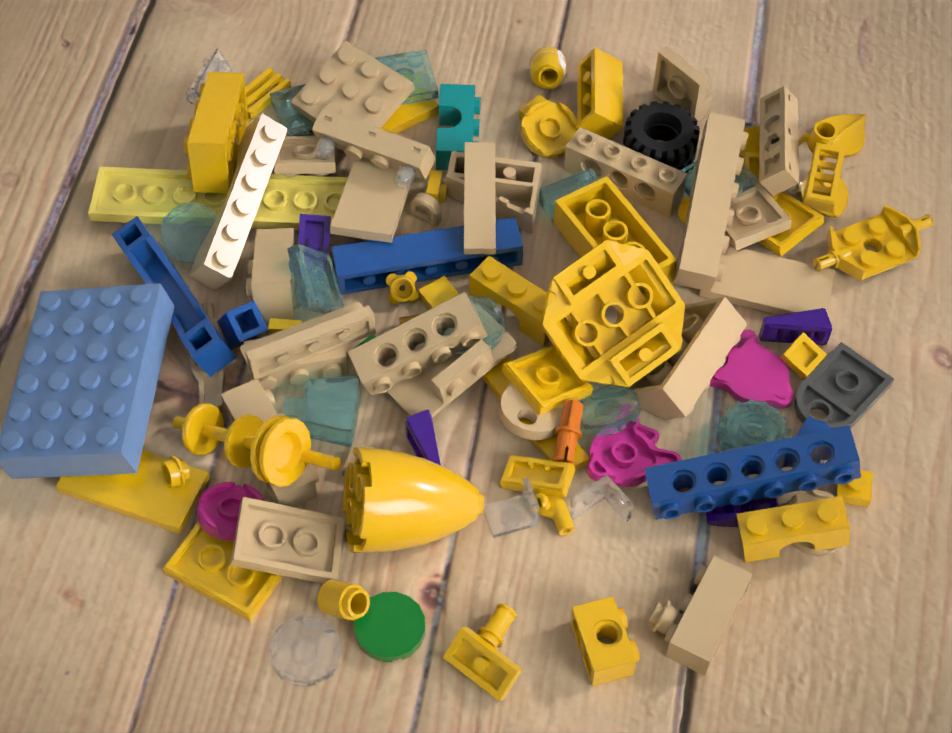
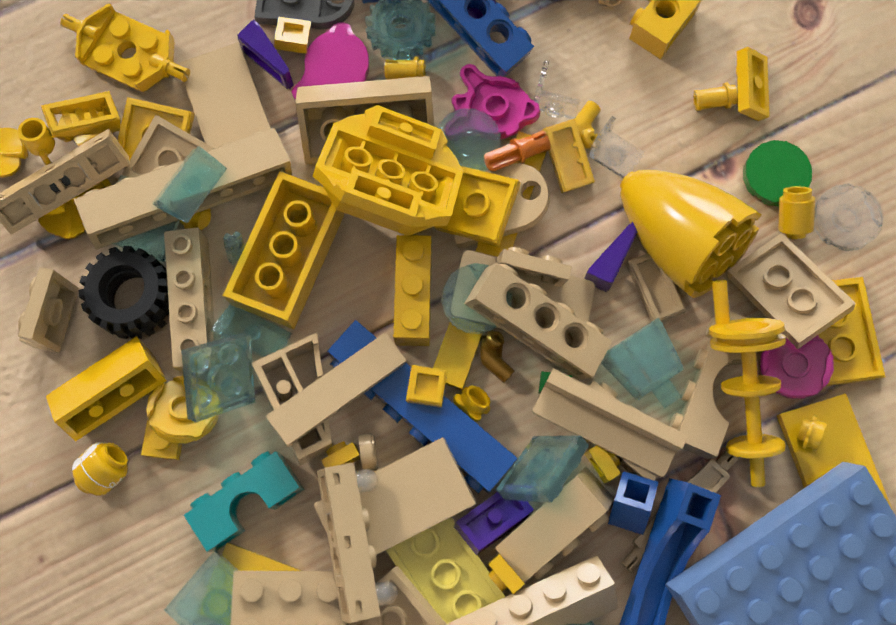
camera: 125 degrees left, 20 degrees up
none -> clear light blue slope [152,146,227,223]
none -> clear light blue plate [181,333,255,422]
none -> clear light blue axle [223,231,244,265]
none -> yellow pin [384,56,426,80]
none -> yellow tile [406,365,447,407]
none -> yellow plate [488,553,525,594]

